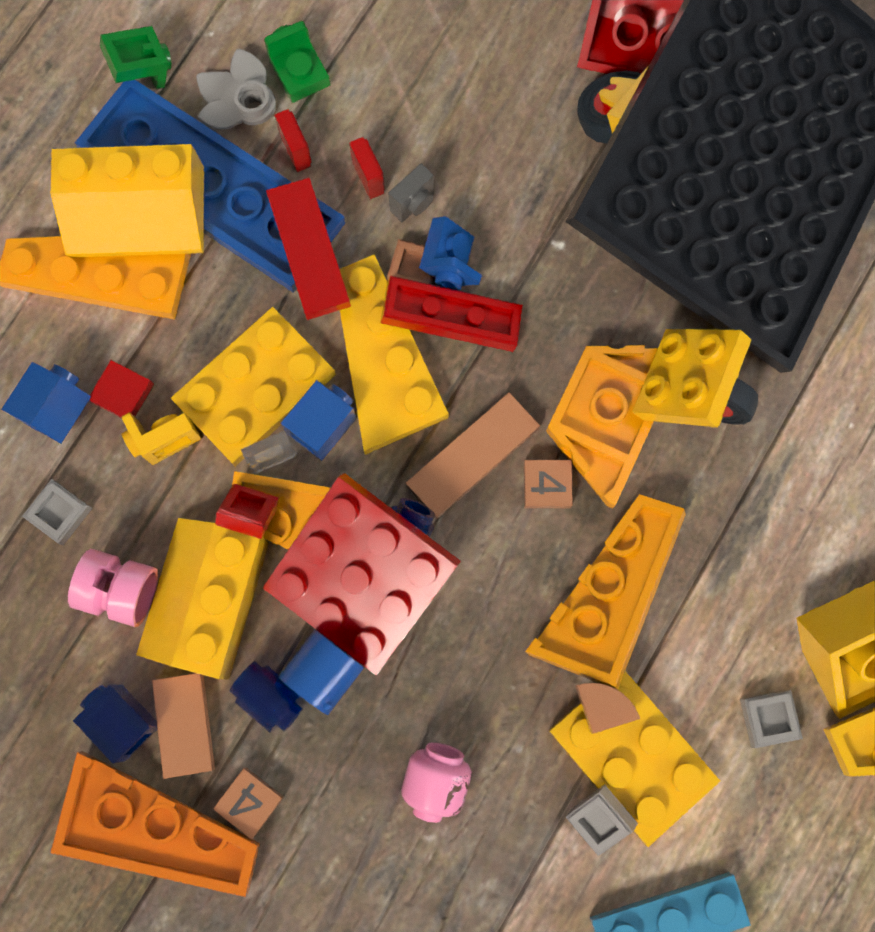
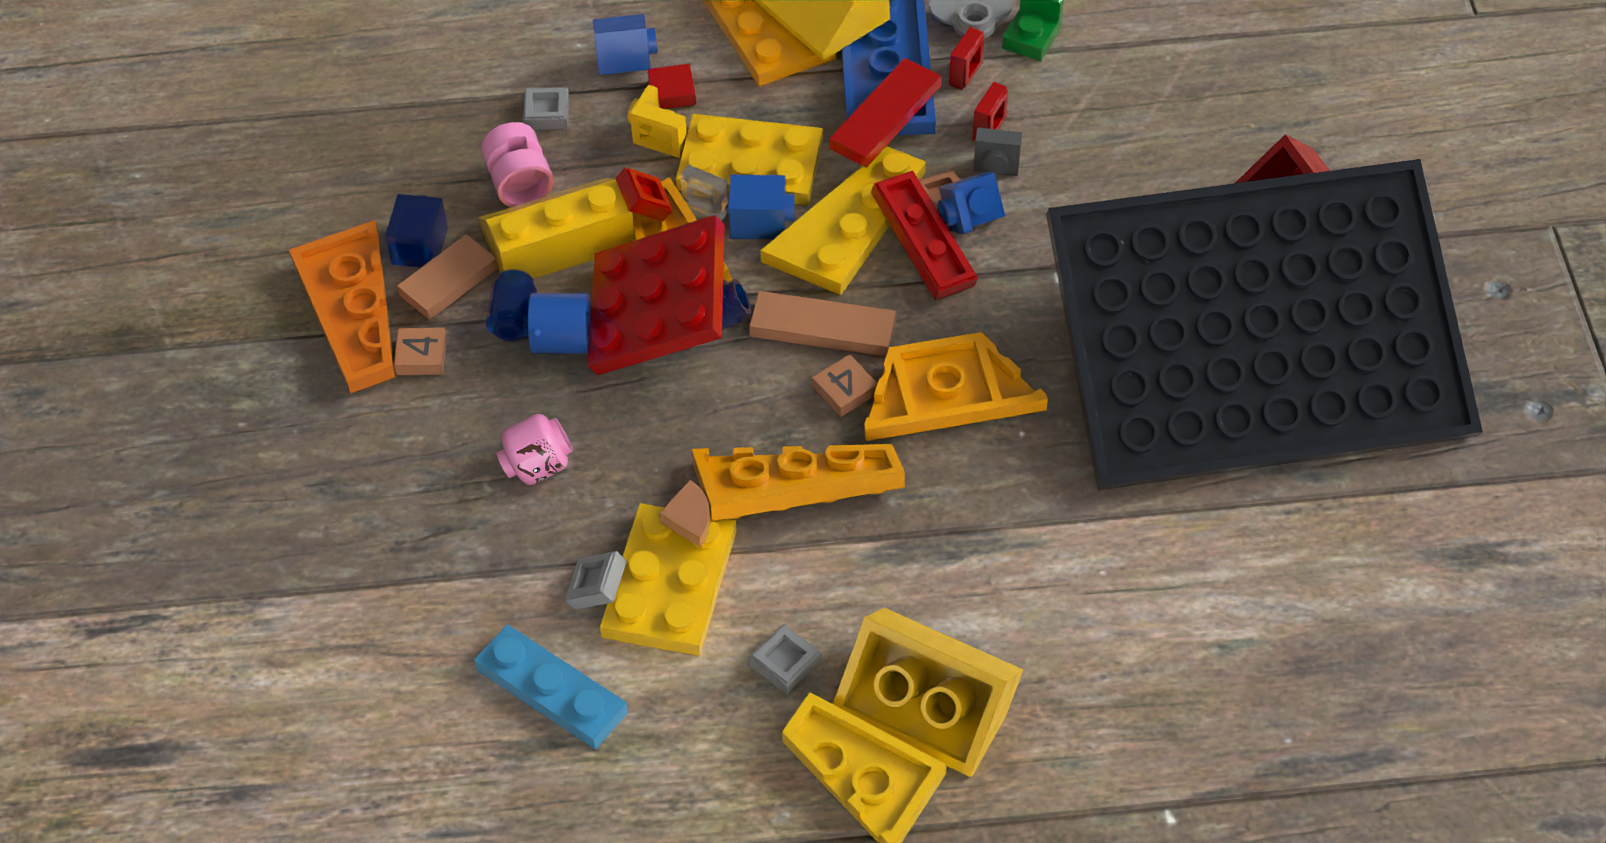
camera: 55 degrees right, 25 degrees down
yellow plate [632,329,758,428] -> none

